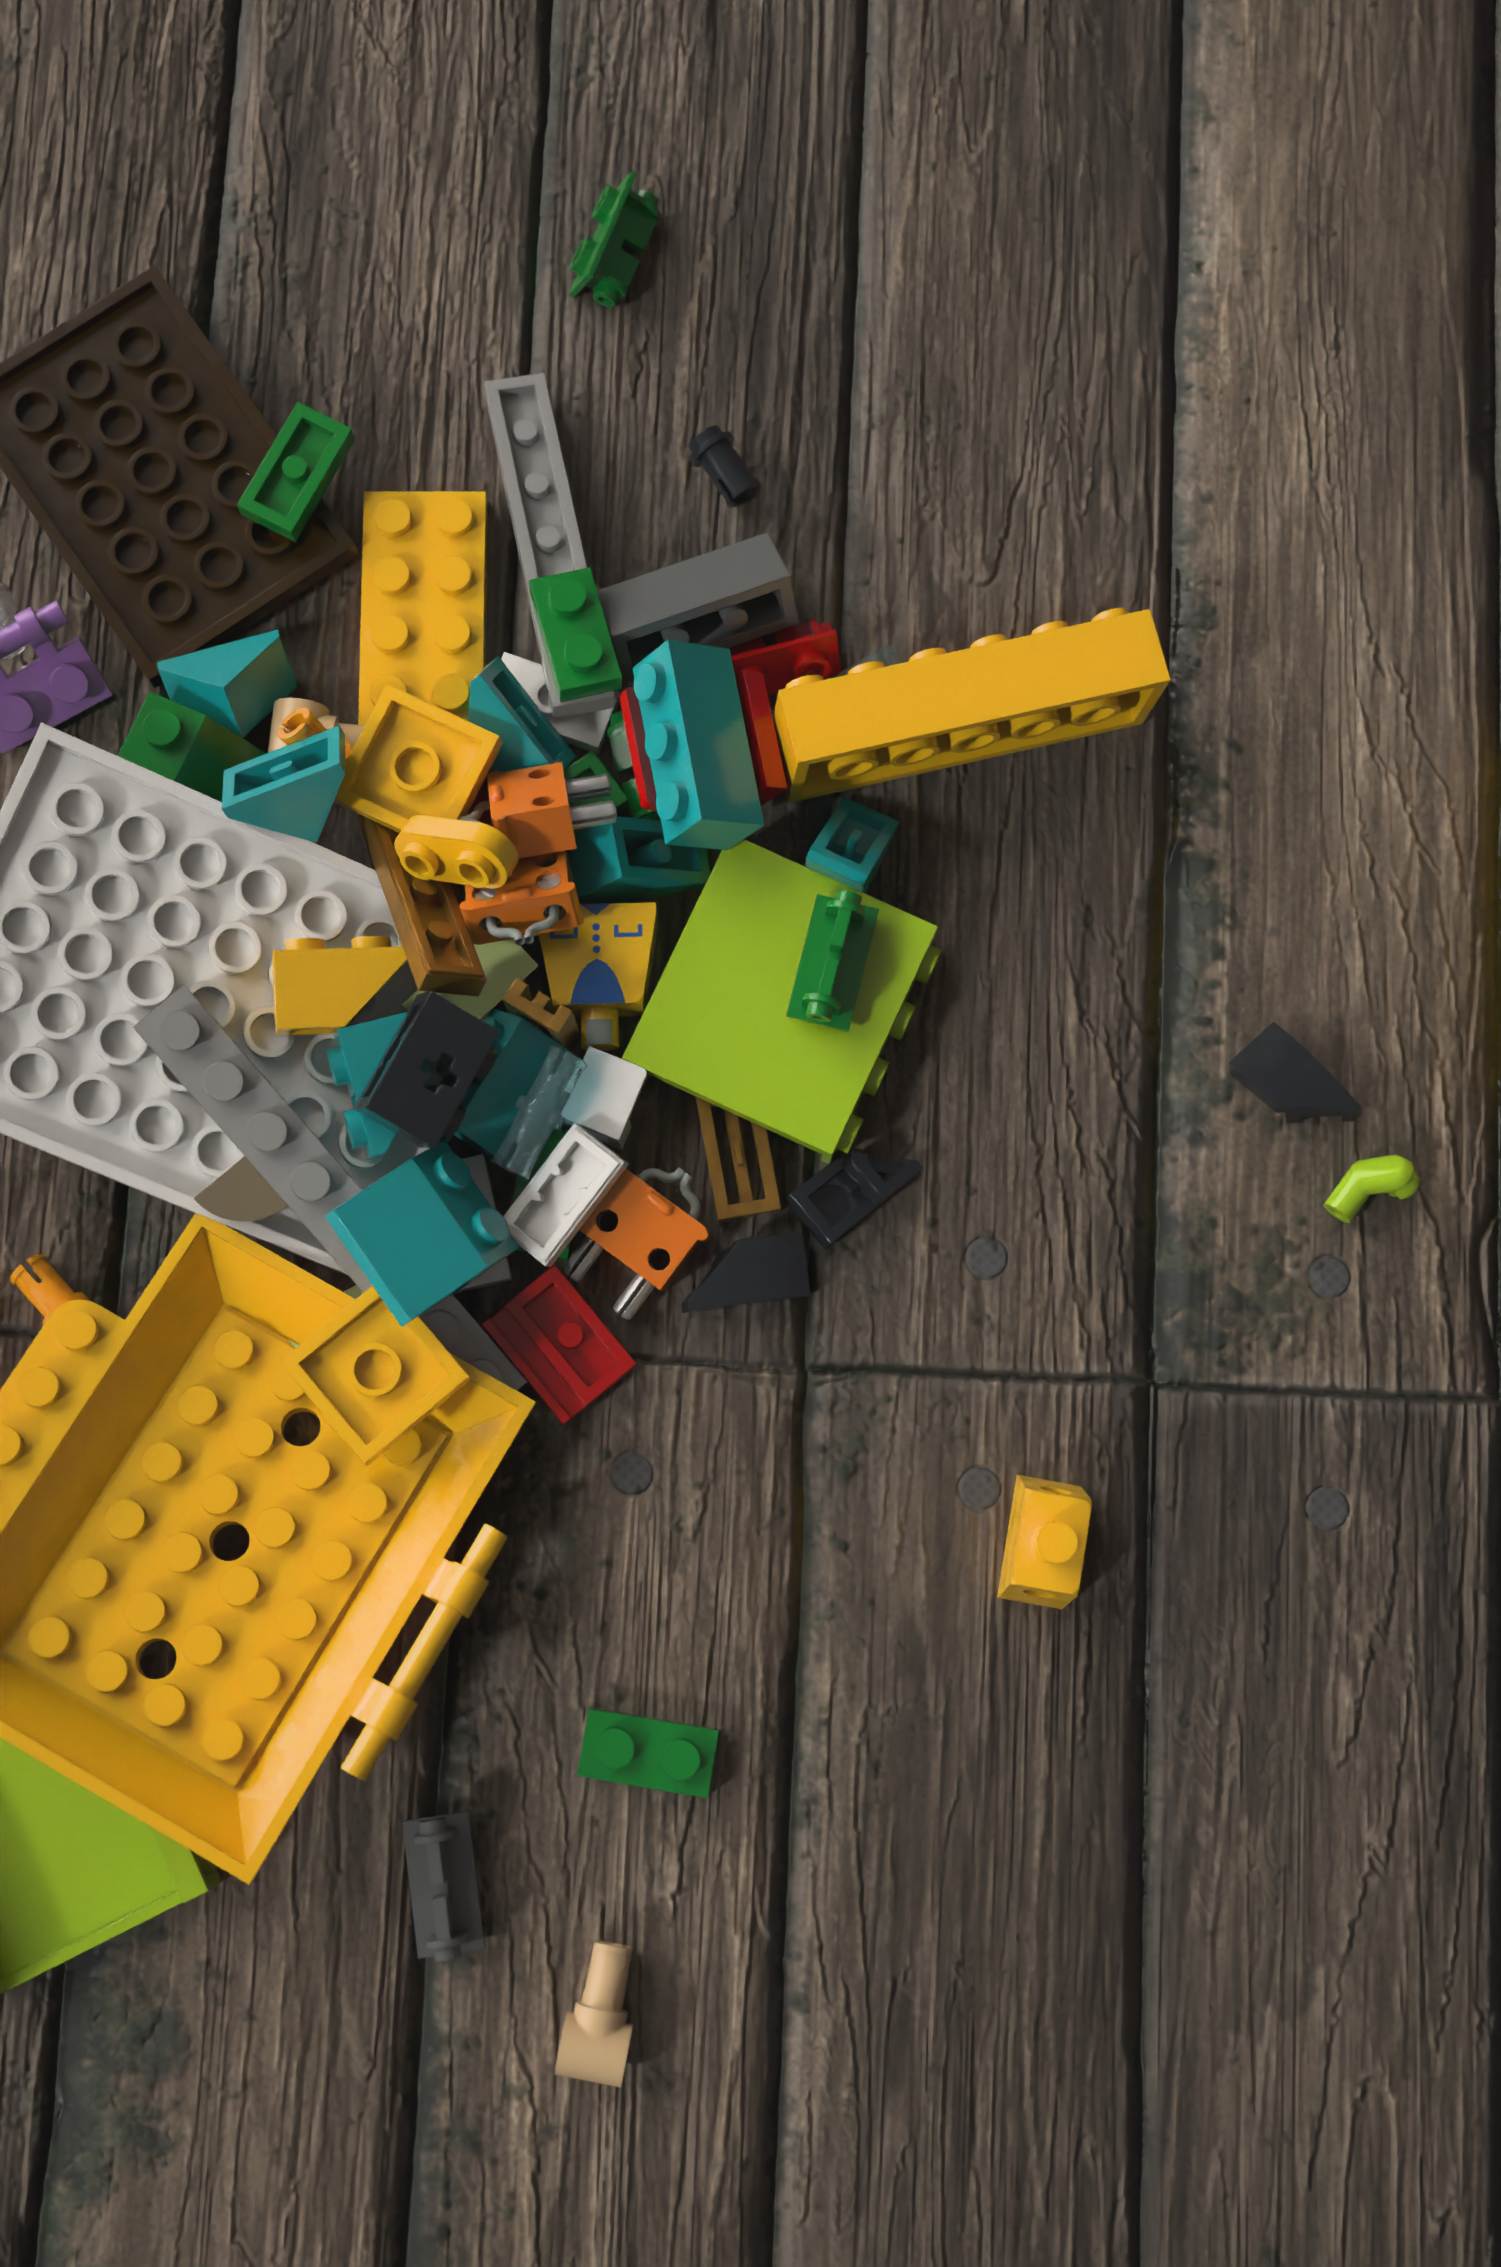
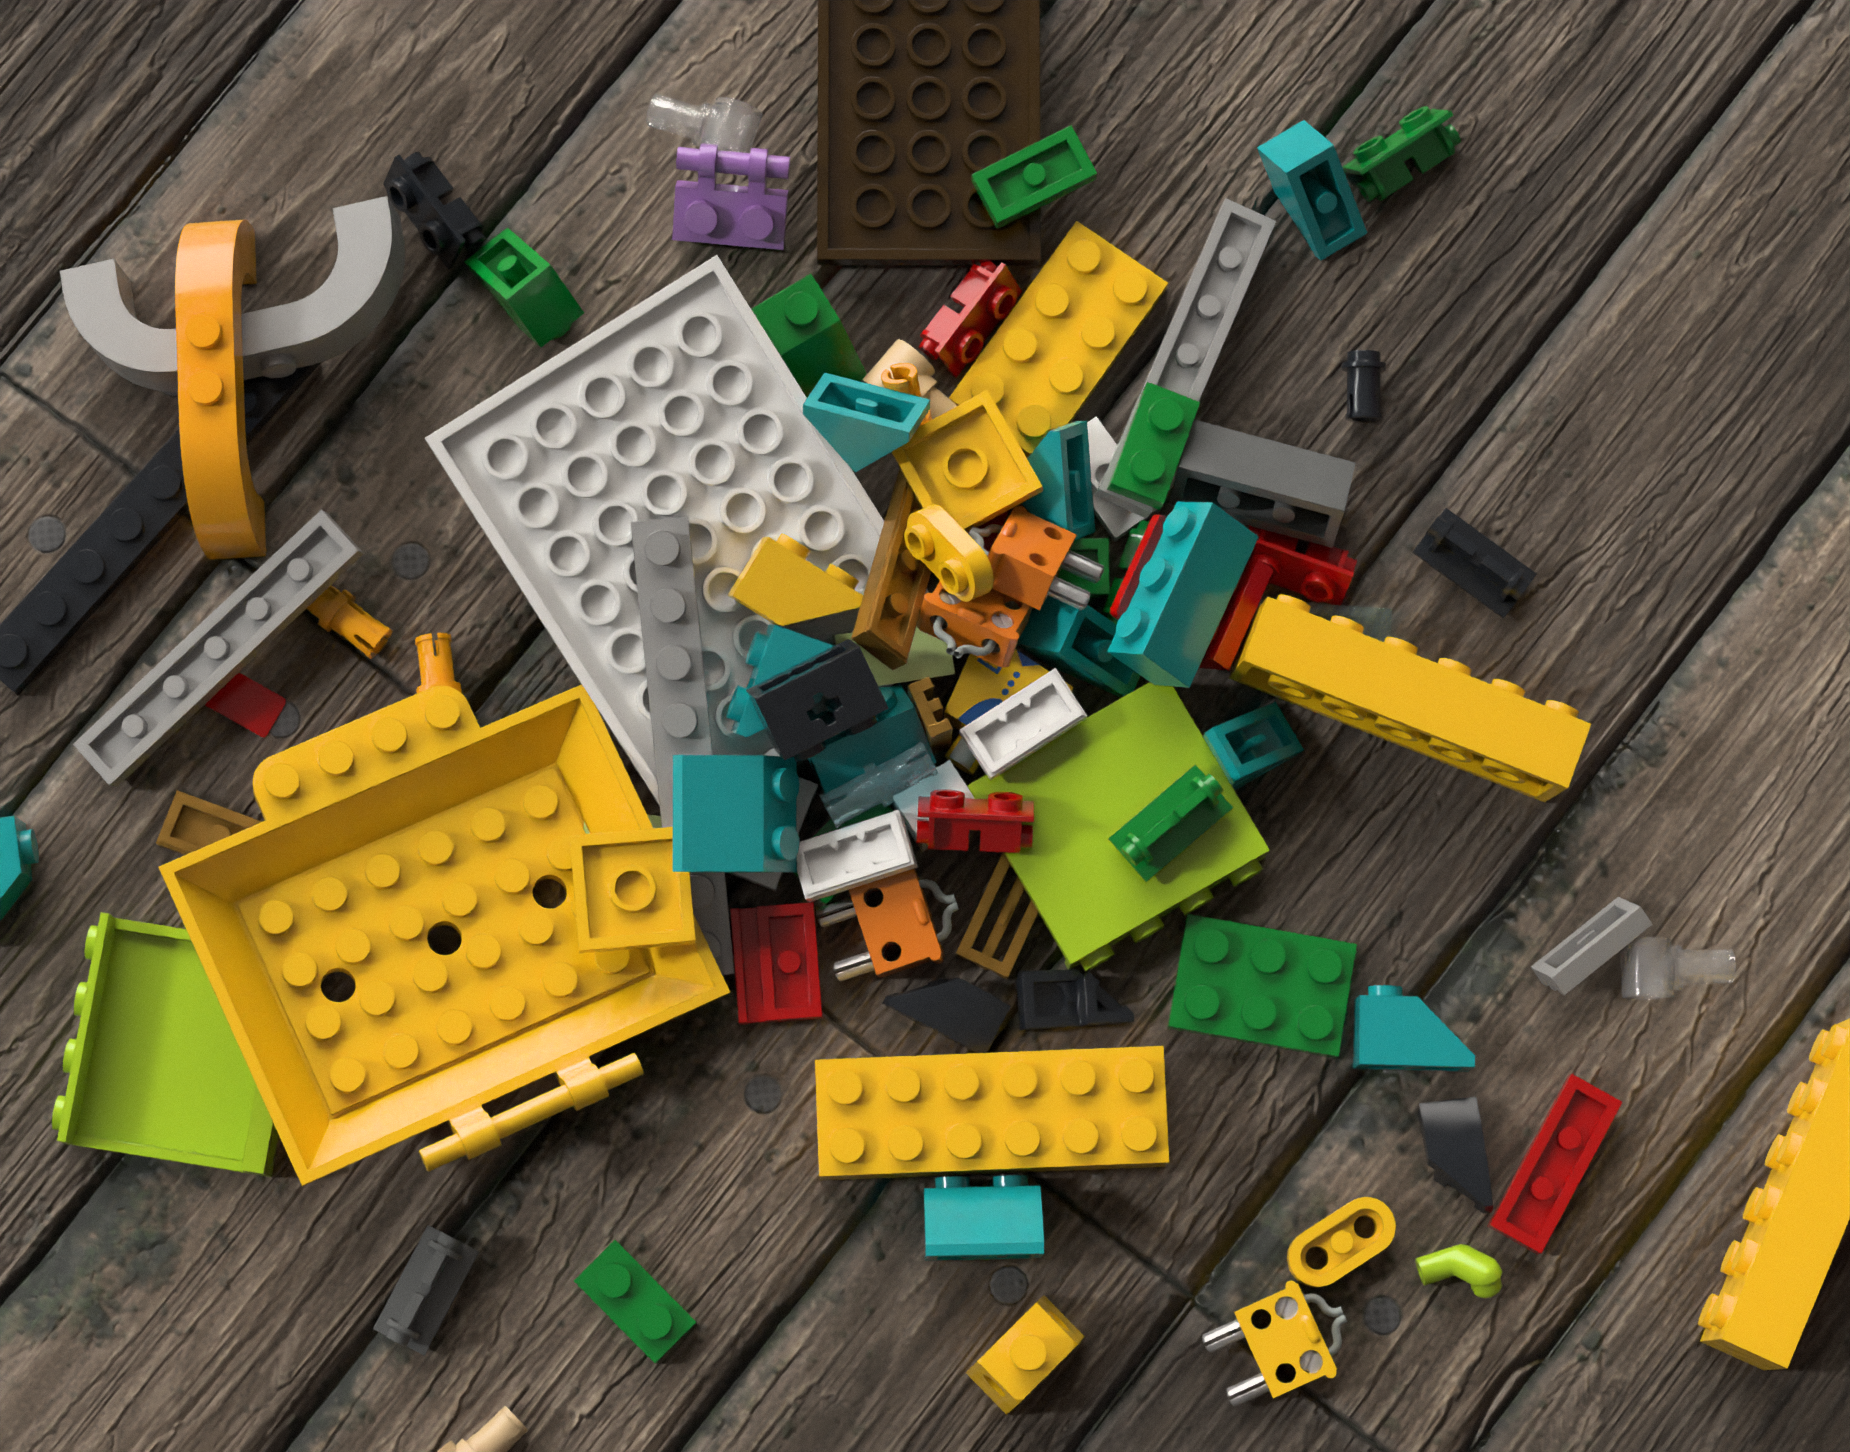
camera: 35 degrees right, 0 degrees up
teal slope [157,630,297,738] -> none
dark tan tile [194,1156,288,1222] -> none
none -> yellow brick [815,1046,1169,1181]
none -> red hinge [916,789,1034,854]
none -> red hinge [918,261,1022,378]
none -> teal slope [924,1175,1044,1261]
none -> white plate [959,668,1087,781]
none -> green plate [1167,914,1357,1059]
none -> yellow piece [1202,1280,1347,1407]
none -> teal slope [1257,120,1367,261]
none -> yellow plate [1287,1197,1396,1288]
none -> teal slope [1353,985,1475,1072]
none -> black hinge [1412,508,1537,619]
none -> red plate [1487,1074,1622,1255]
none -> light grey tile [1531,897,1653,995]
none -> clear pin [1619,937,1736,1000]

